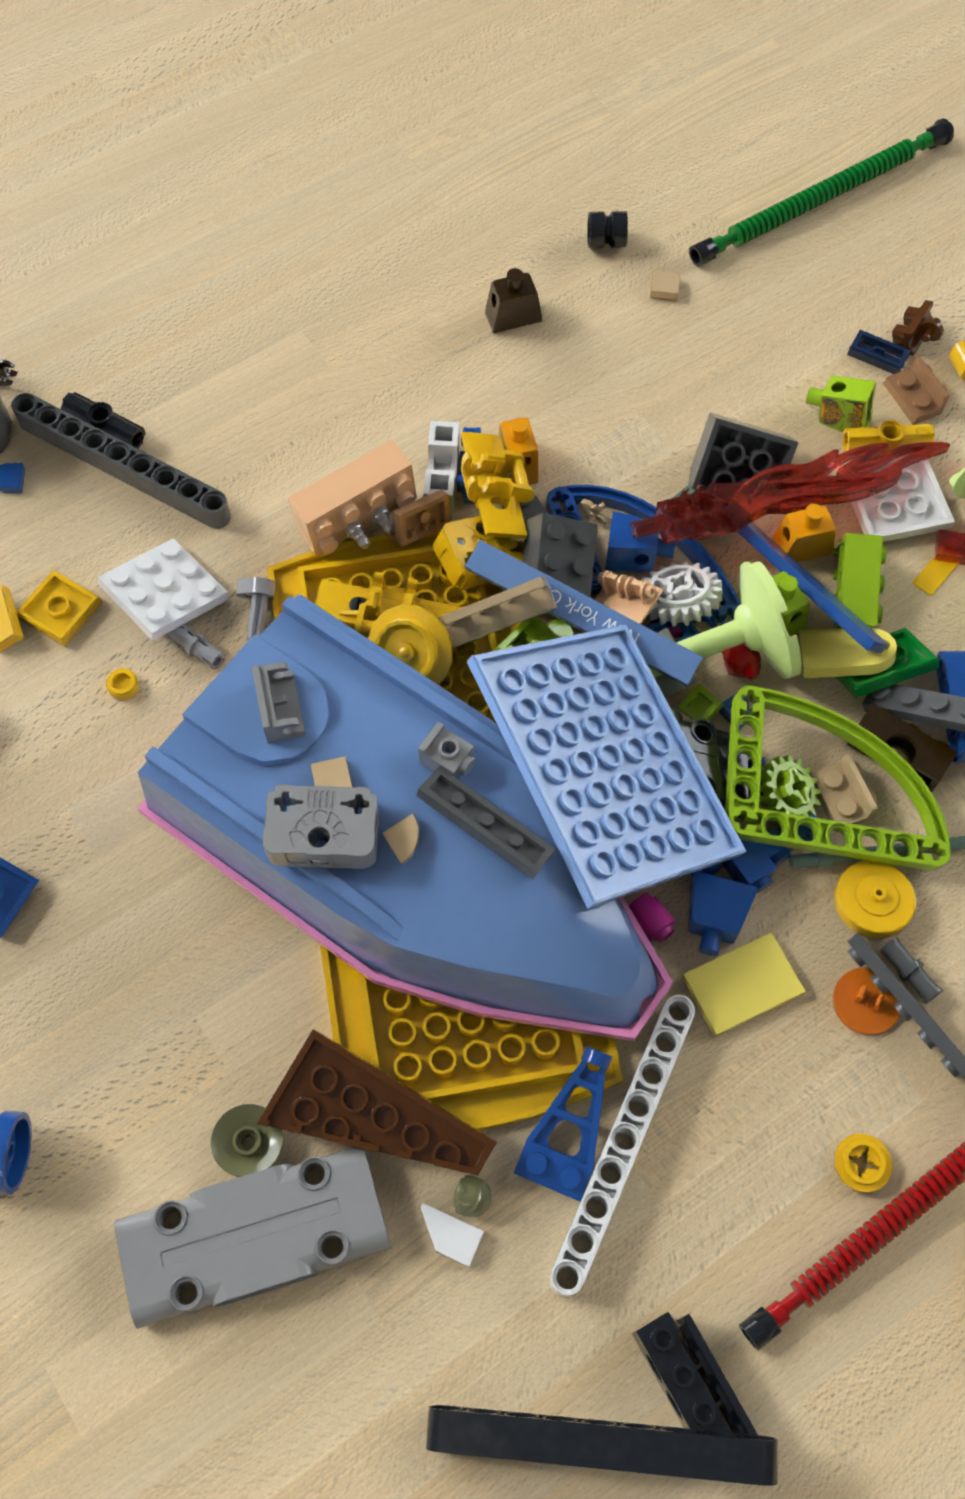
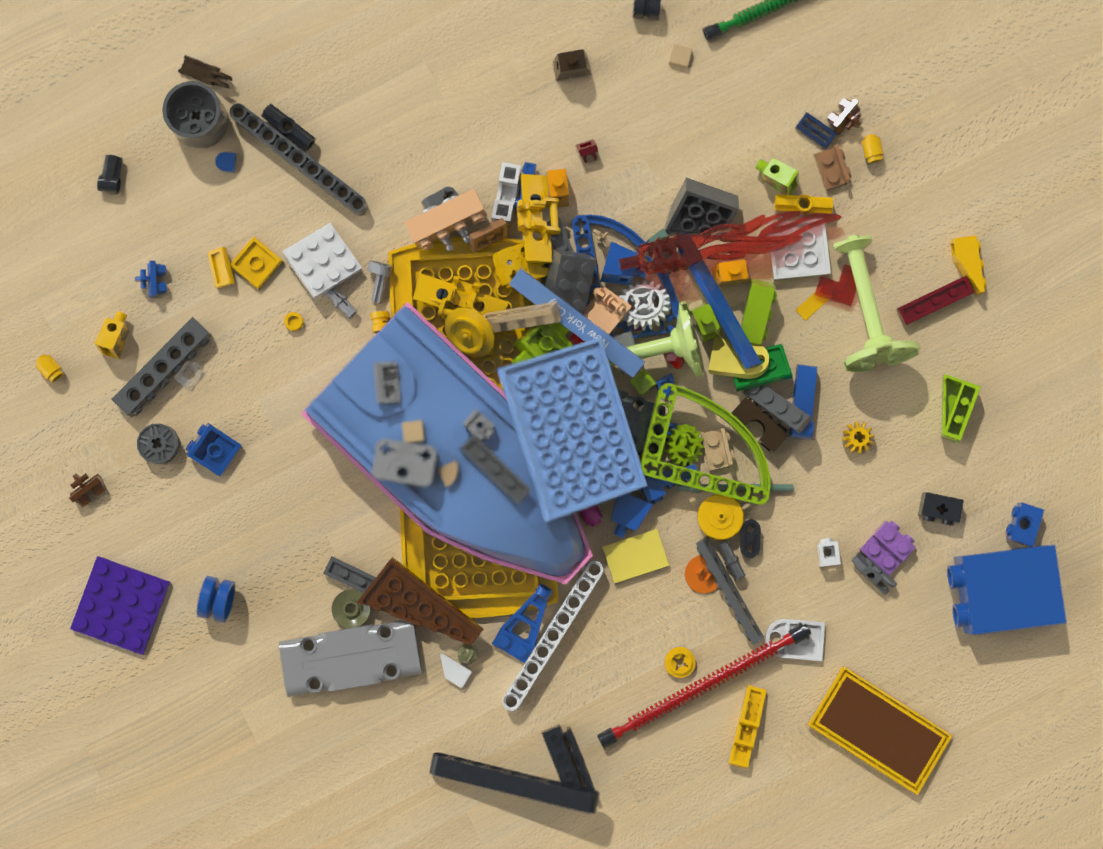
camera: 10 degrees right, 20 degrees up
none -> dark grey plate [323,556,376,593]
none -> dark red tile [576,140,599,163]
none -> black plate [740,519,761,558]

